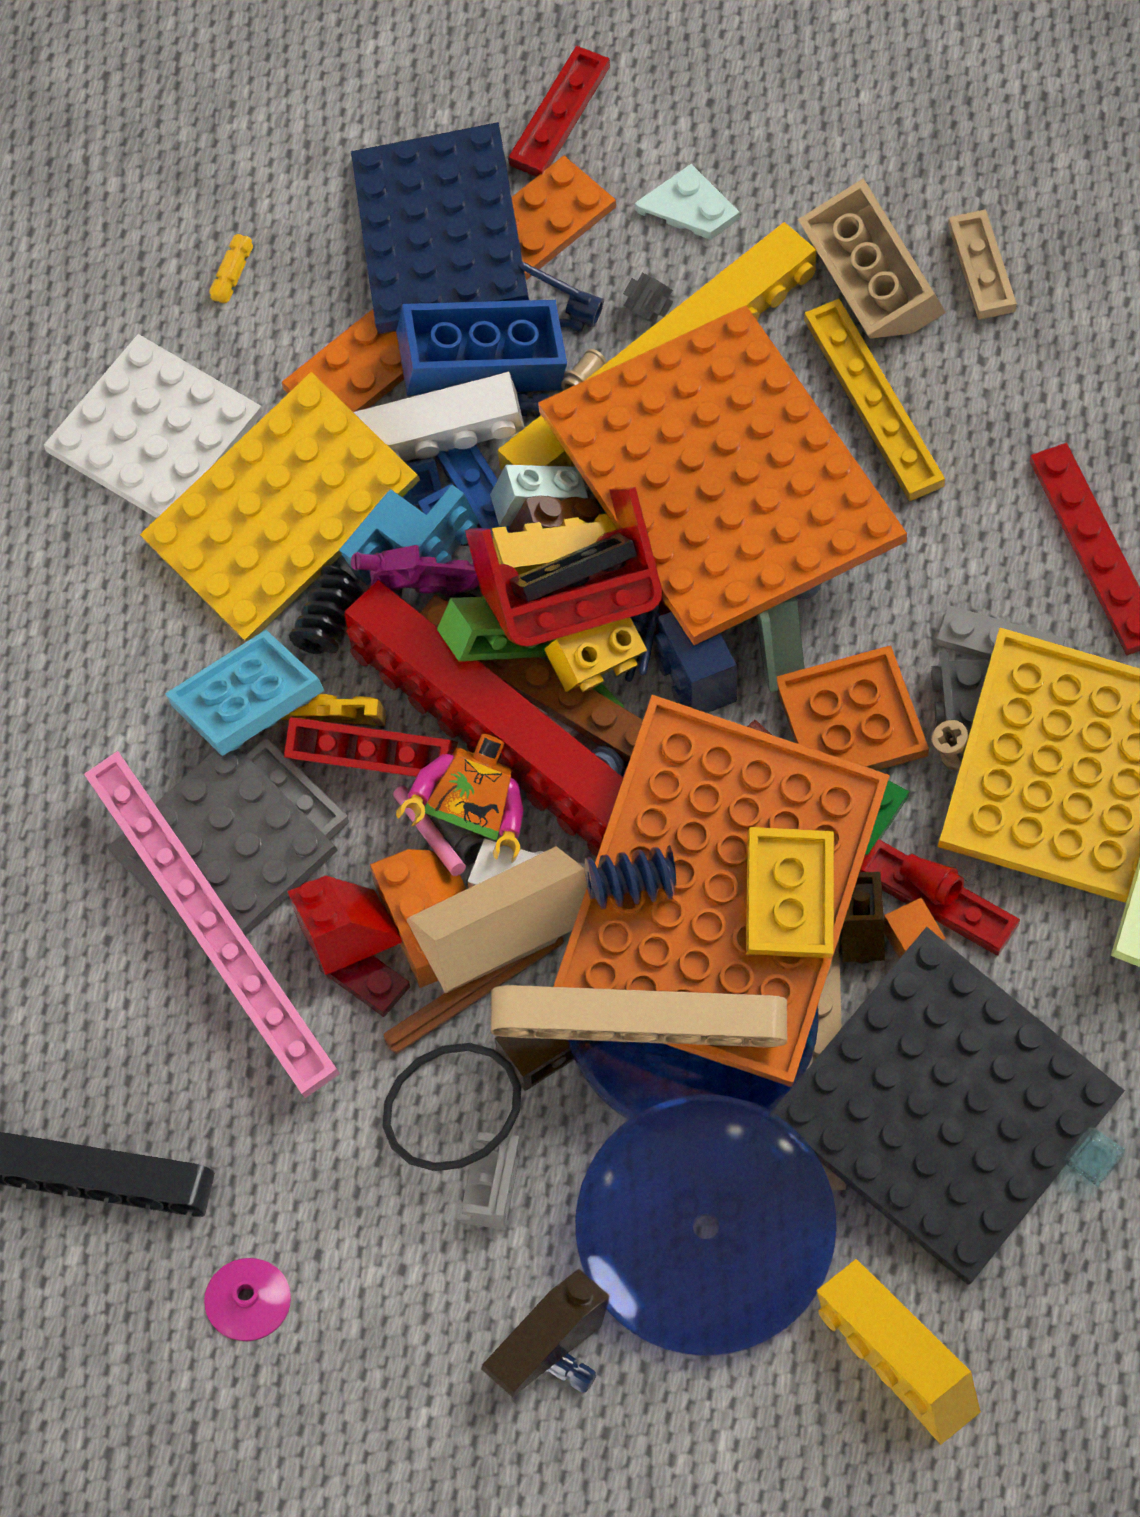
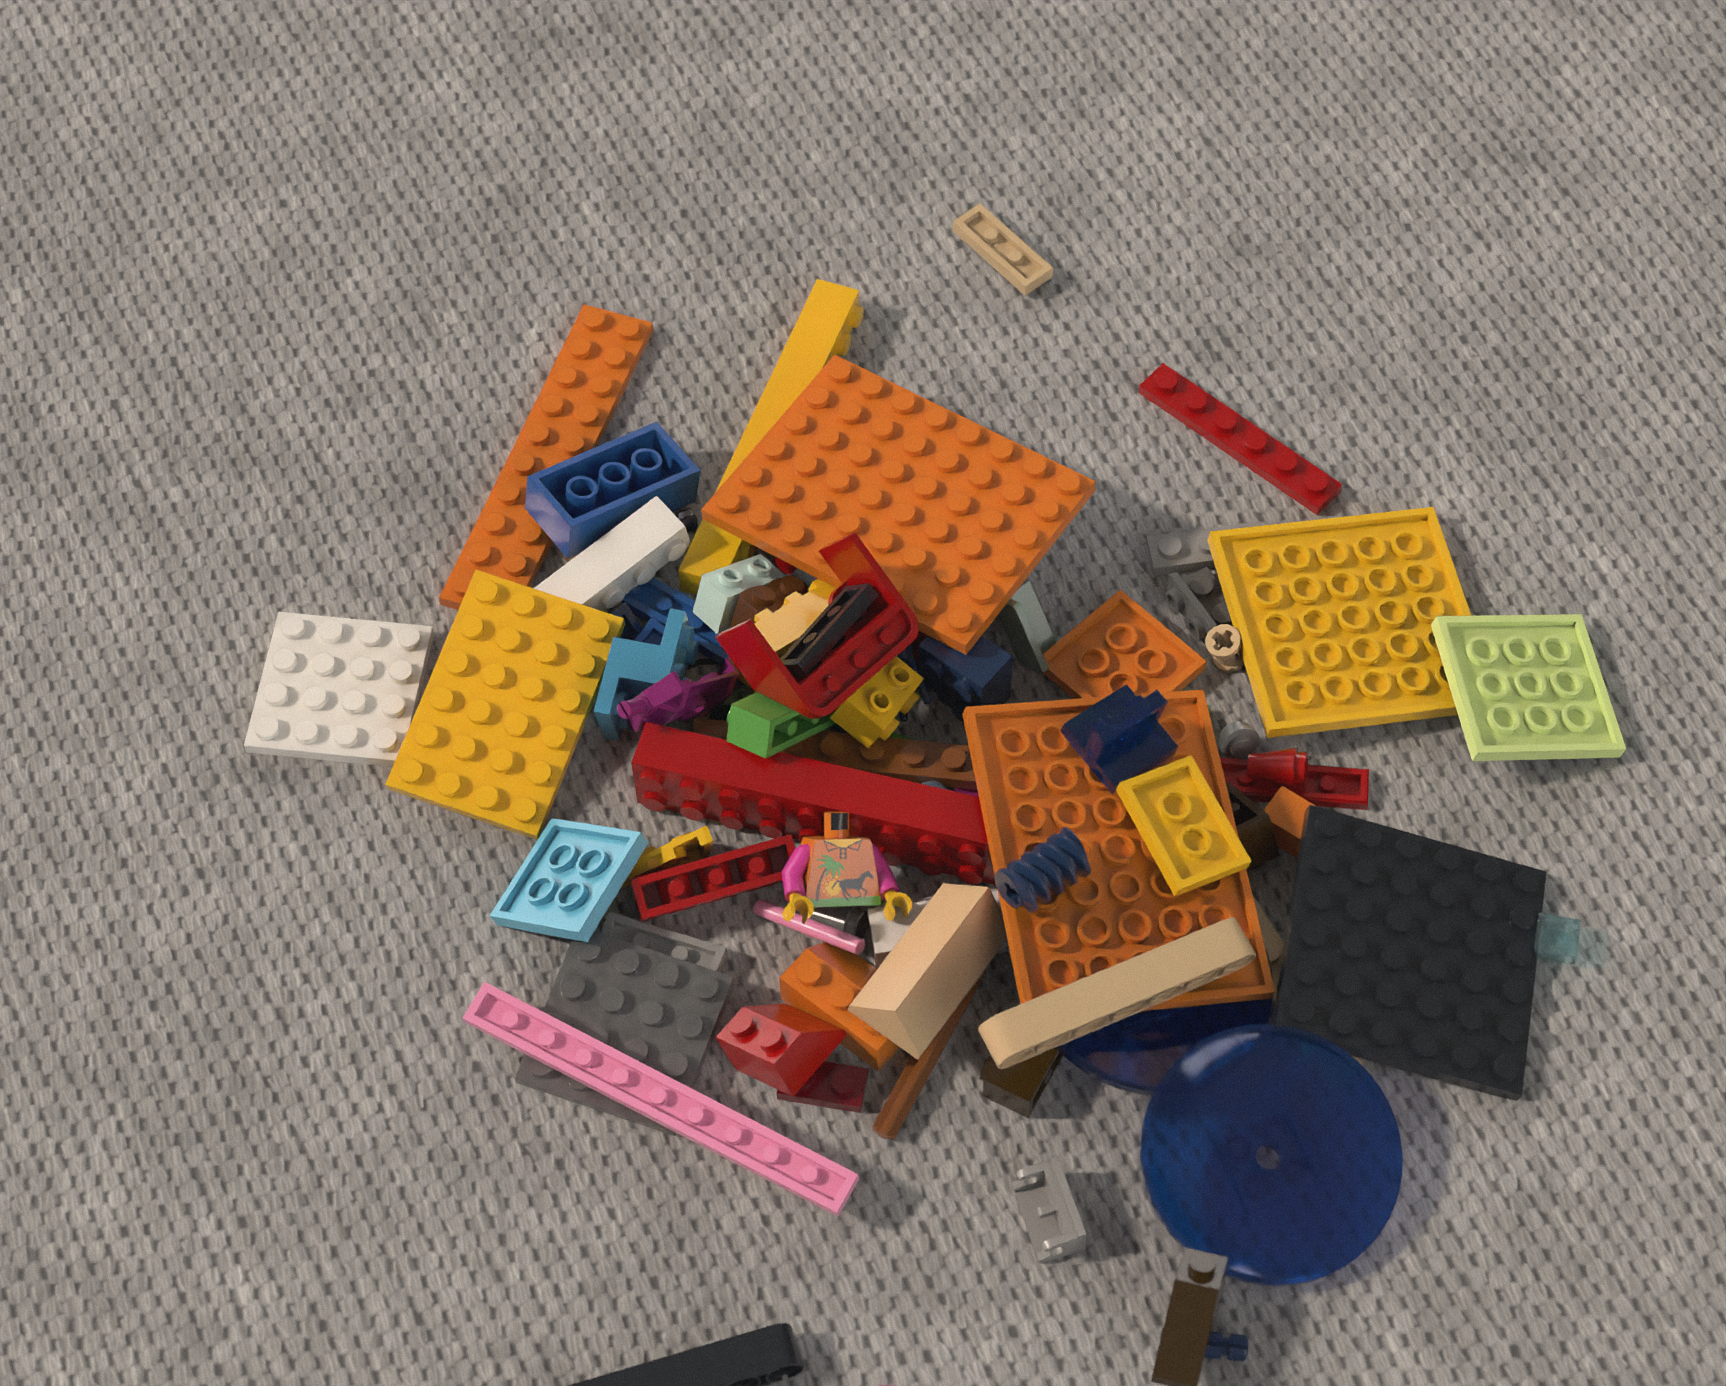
camera: 30 degrees left, 5 degrees down
yellow axle [209,234,253,303] -> none
black piece [289,565,365,654] -> none
dark blue plate [351,122,529,334] -> none
black piece [382,1043,522,1171] -> none
red plate [508,45,610,177] -> none
dark blue plant [518,262,604,332] -> none
tan pin [561,349,607,390] -> none
dark grey gear [623,272,673,323] -> none
light aqua wing [635,164,740,240] -> none
tan slope [798,178,946,339] -> none
yellow plate [804,299,945,502] -> none
yellow wedge [816,1259,981,1445] -> none
none -> clear blue bracket [1060,684,1179,794]
none -> light grey plate [1219,721,1260,759]

